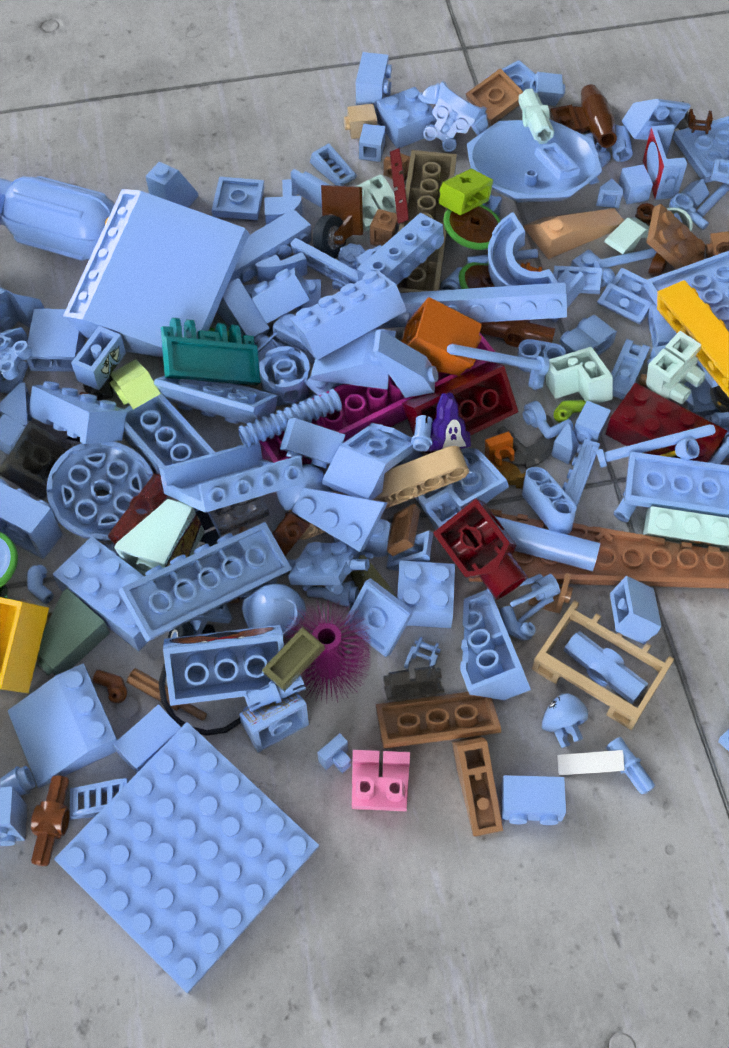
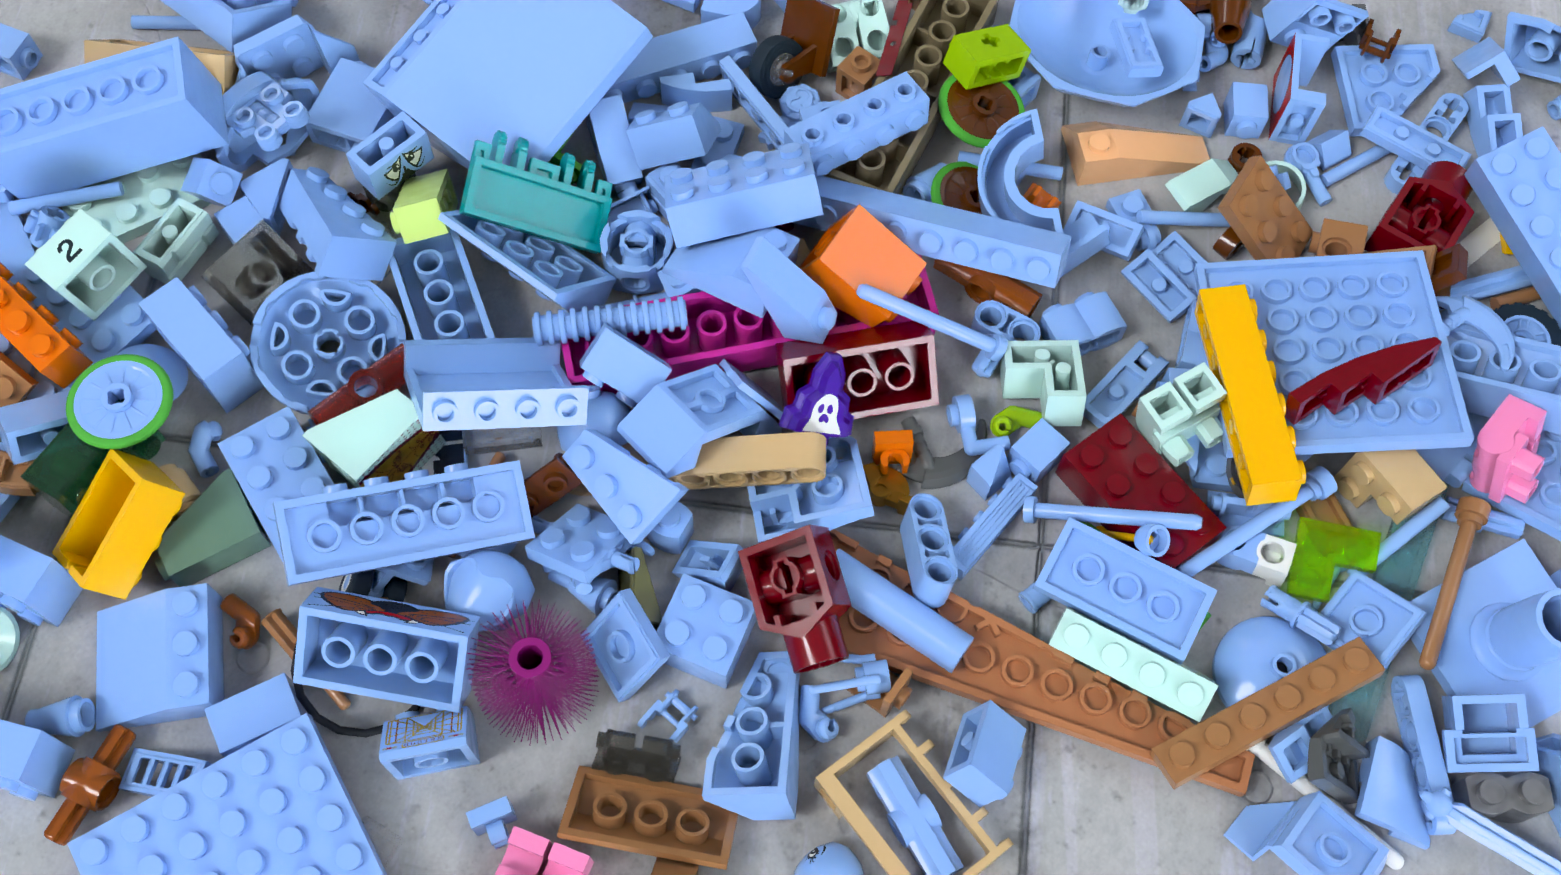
camera: 15 degrees right, 5 degrees up
light blue pin [244,675,306,712] -> none
olive tile [262,627,325,692] -> none
medium nougat tile [387,504,420,556] -> none
light blue pin [411,415,433,451] -> none

